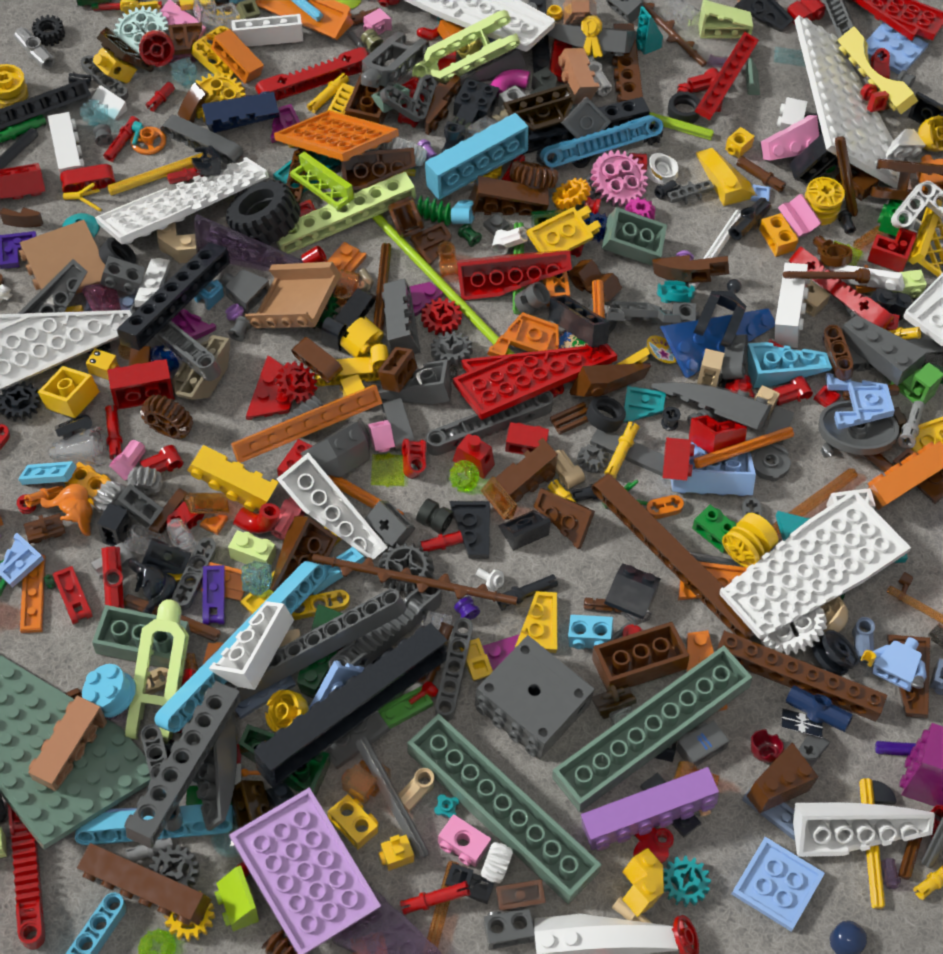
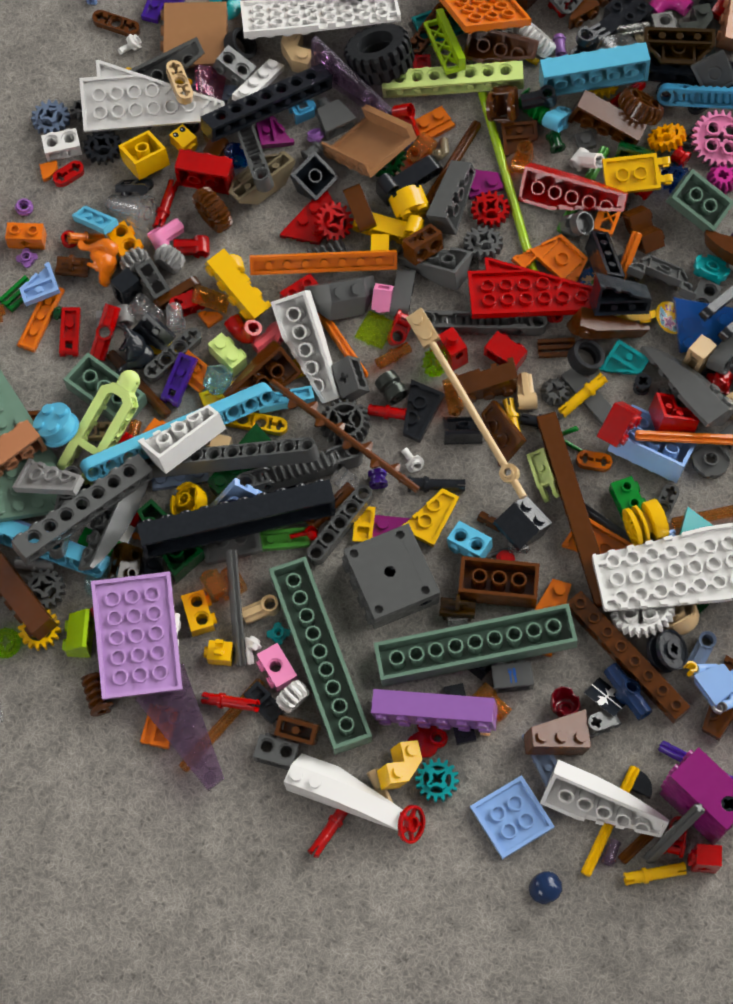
camera: 30 degrees right, 10 degrees up
none -> light grey wing [12,458,85,495]
none -> tan beam [166,60,193,105]
none -> white plate [244,636,262,665]
none -> black slope [290,151,340,201]
none -> clear orange pin [375,342,412,370]
none -> tan bar [406,308,527,499]
none -> black piece [520,85,557,110]
none -> yellowish green hinge [526,447,560,503]
none -> black wedge [589,272,652,316]
none -> clear smoke axle [617,22,650,36]

